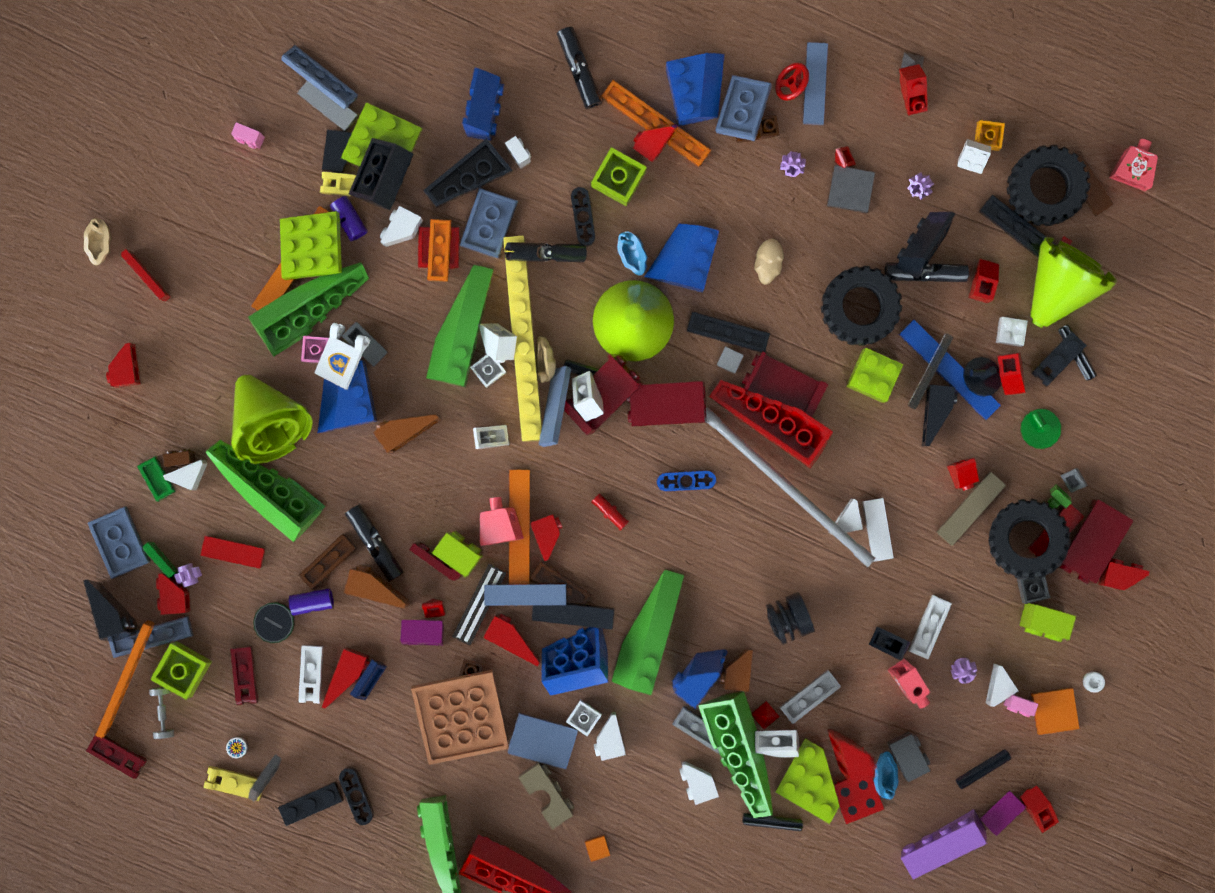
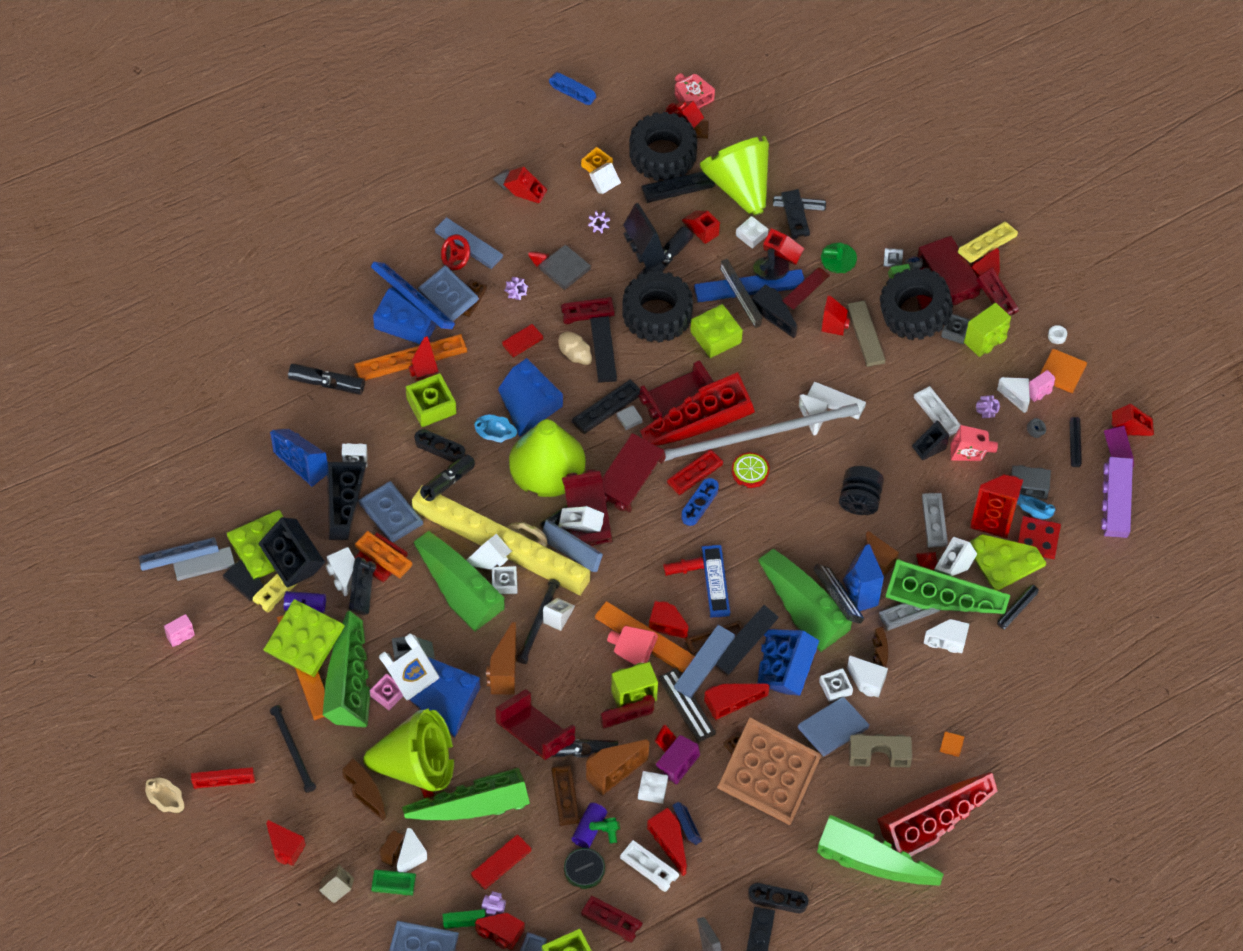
camera: 55 degrees left, 30 degrees down
none -> black bar [270,705,316,793]
none -> panel [319,865,354,903]
none -> reddish brown slope [342,759,386,820]
none -> black plate [349,557,376,615]
none -> blue tile [371,262,455,329]
none -> dark red panel [496,689,575,760]
none -> red tile [502,324,543,358]
none -> black bar [516,579,560,664]
none -> blue beam [549,72,596,105]
none -> dark red plate [561,297,615,324]
none -> green piece [589,817,621,844]
none -> black tile [590,316,617,383]
none -> white piece [638,771,668,804]
none -> red slope [665,101,704,128]
none -> red tile [667,449,723,496]
none -> tile [702,545,730,618]
none -> tile [731,452,770,488]
none -> dark red sticker [782,267,830,310]
none -> clear smoke tile [813,564,865,624]
none -> reddish brown slope [872,627,888,668]
none -> dark grey tile [905,256,923,270]
none -> light yellow tile [958,222,1018,263]
none -> dark red plate [976,268,1019,315]
none -> dark grey tile [1027,418,1046,438]

